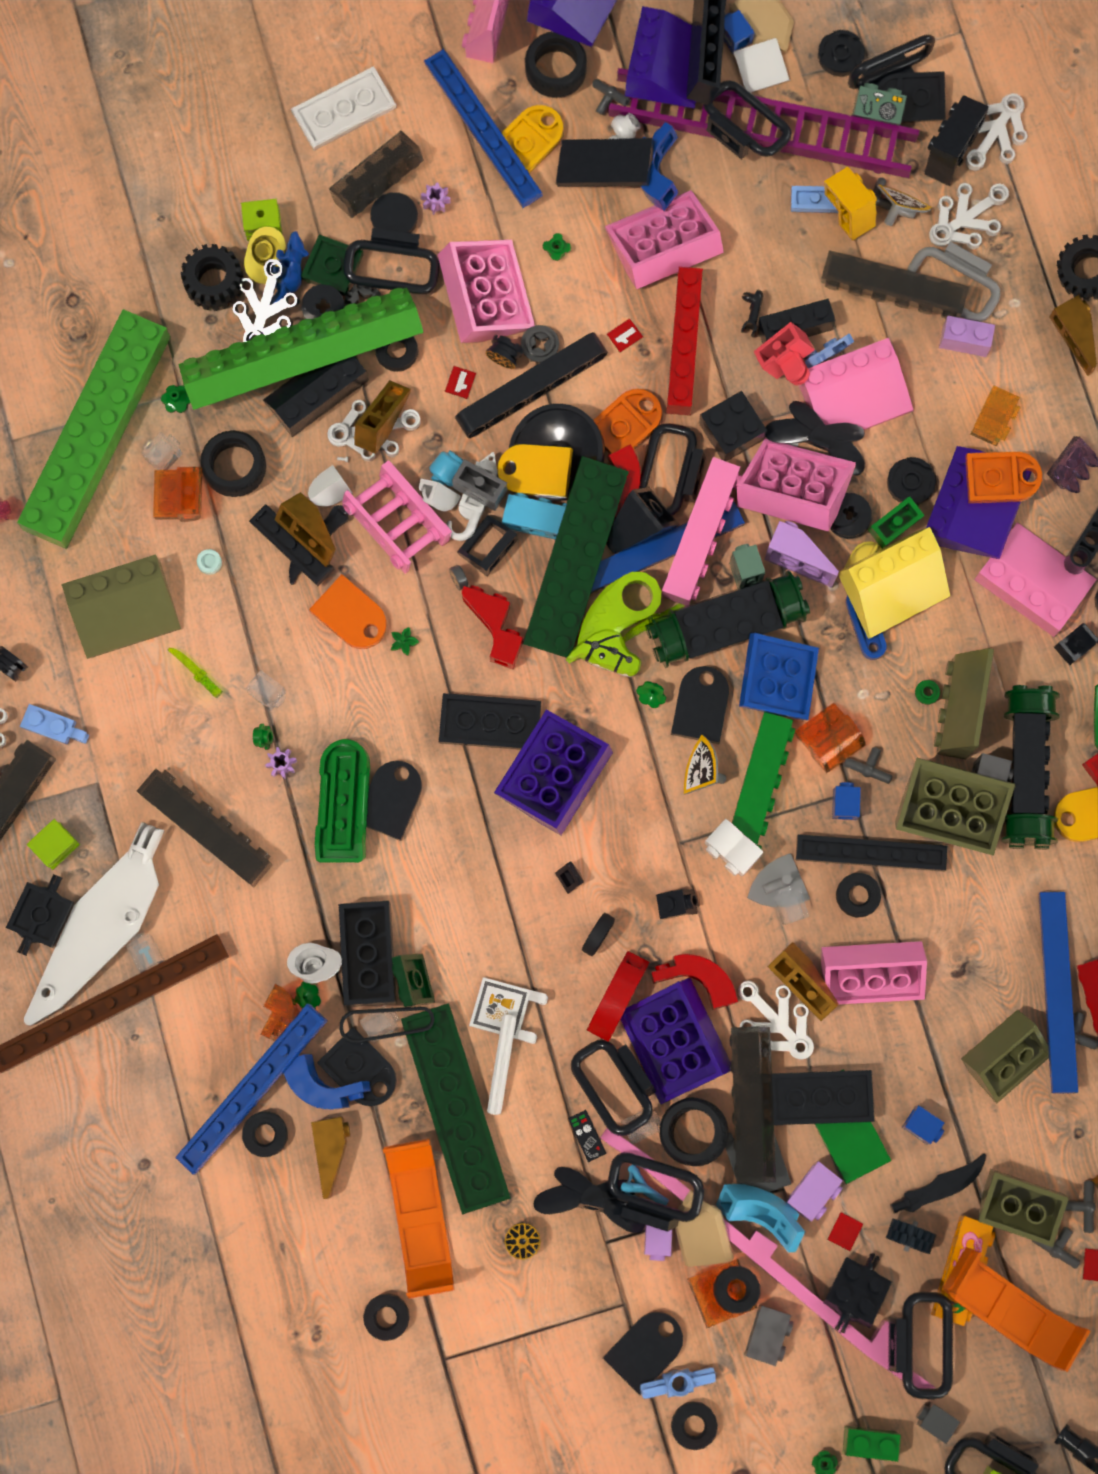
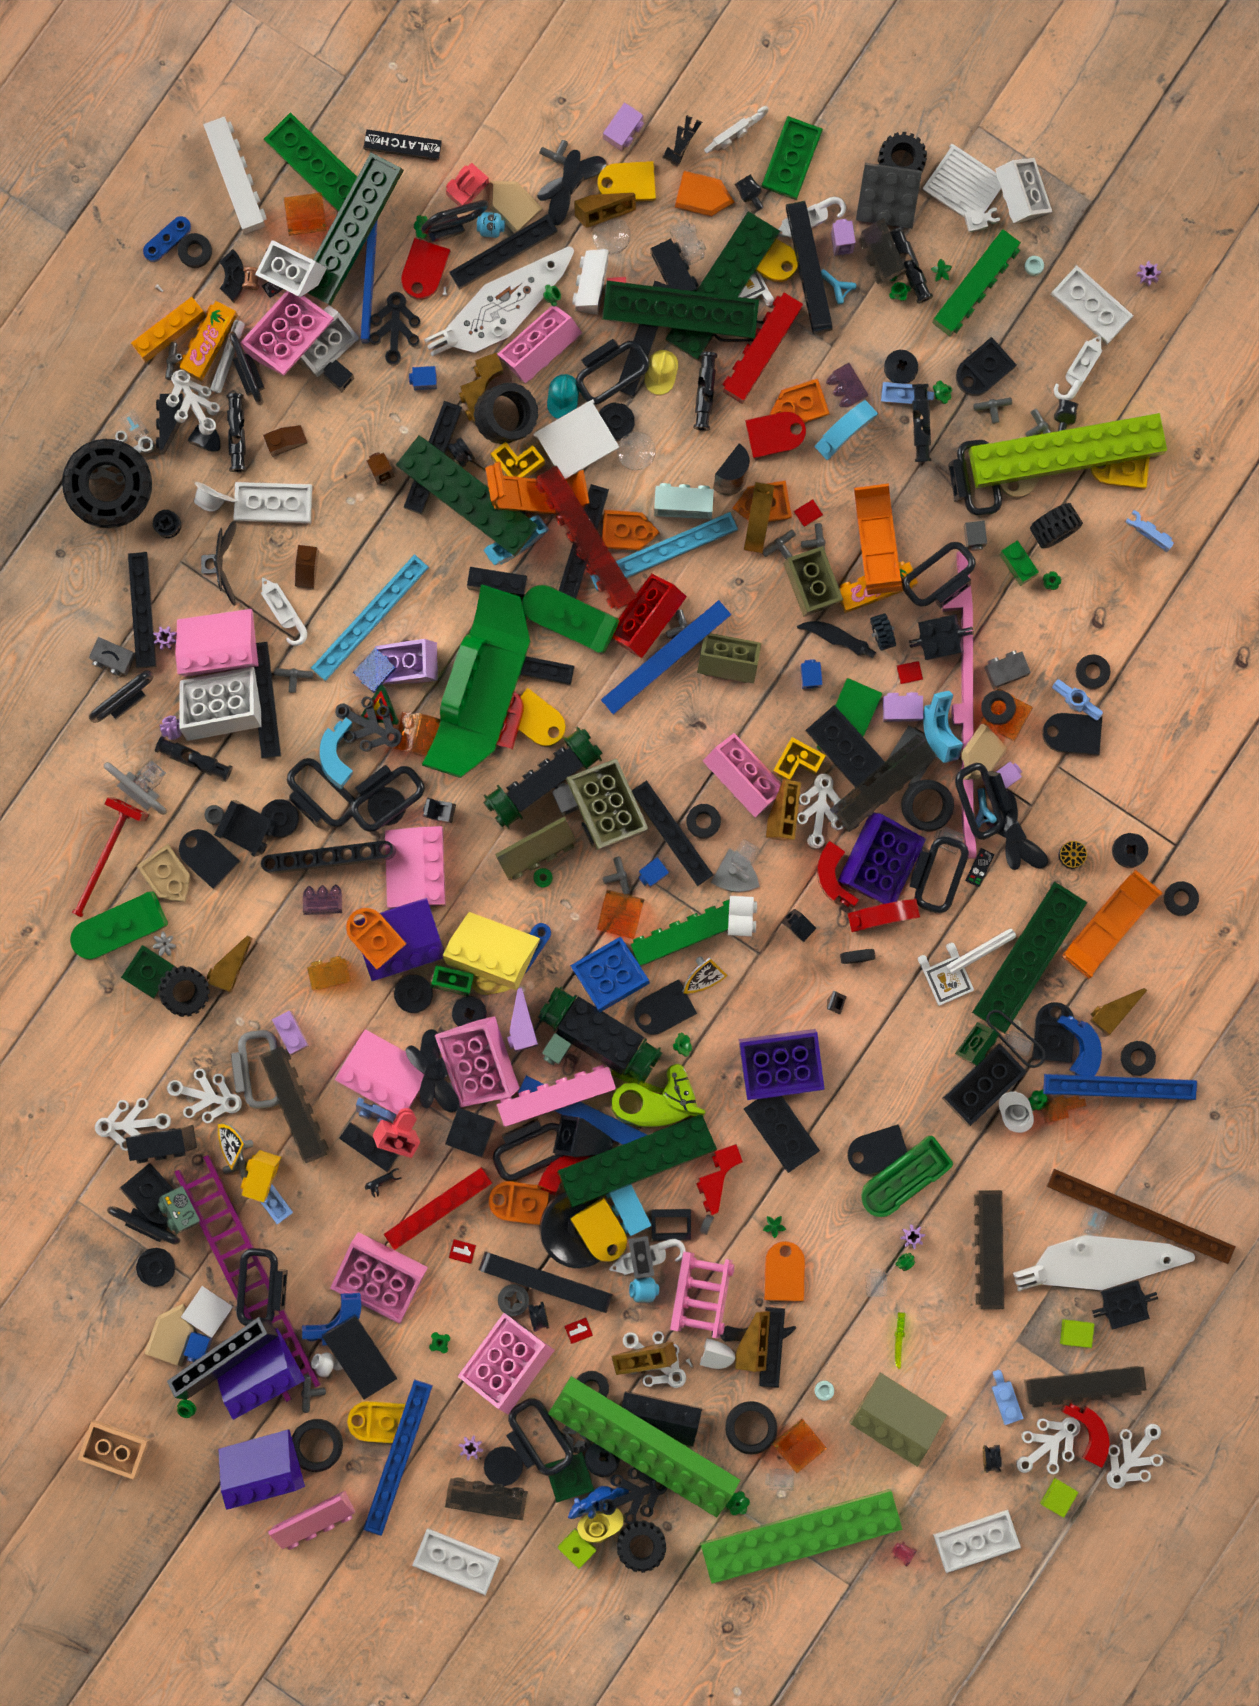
camera: 130 degrees left, 5 degrees up
white brick [419,479,461,512] -> none
none -> yellow brick [772,737,826,780]
none -> black piece [1112,833,1149,868]

